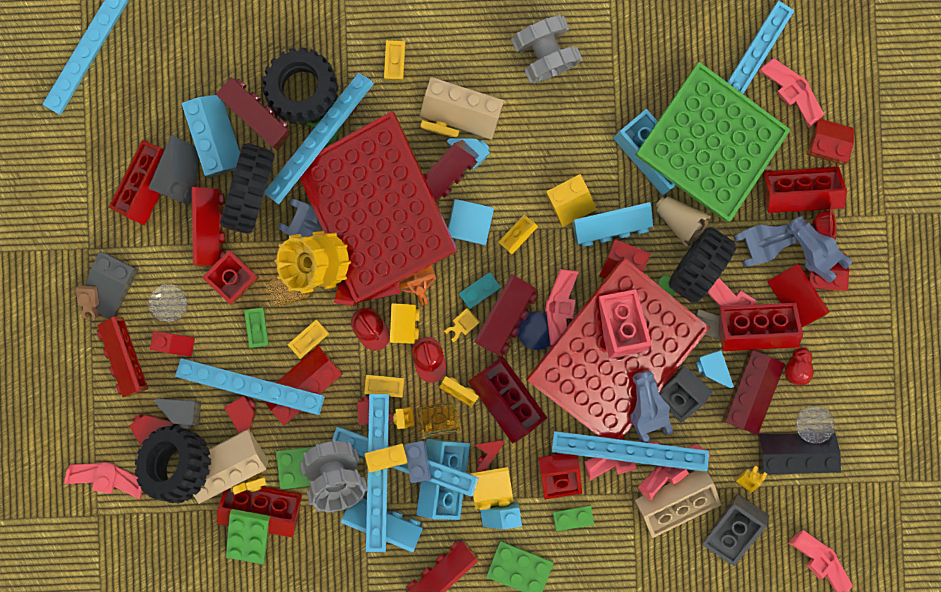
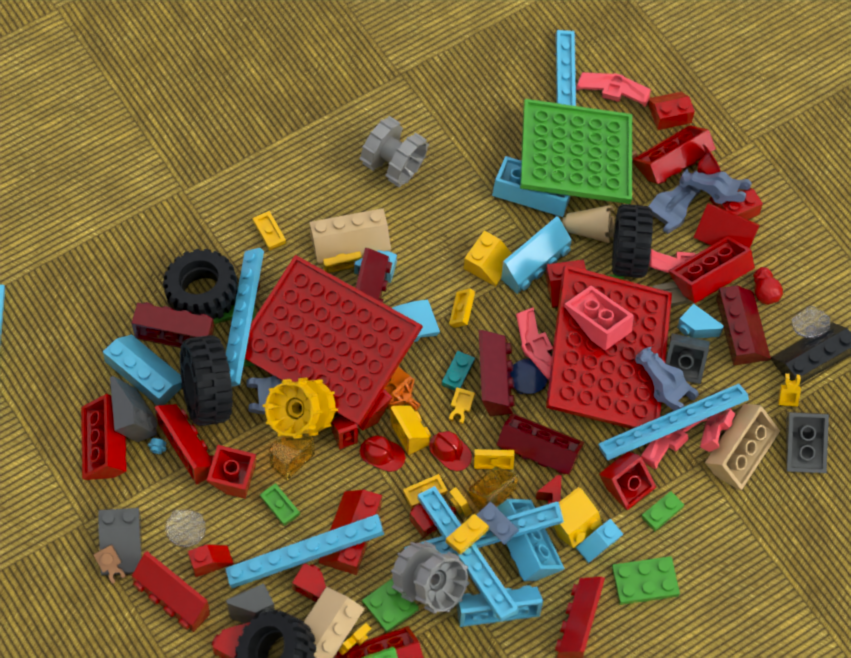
camera: 35 degrees left, 25 degrees down
yellow plate [288,319,329,359] -> none
none -> medium azure plate [148,438,167,454]

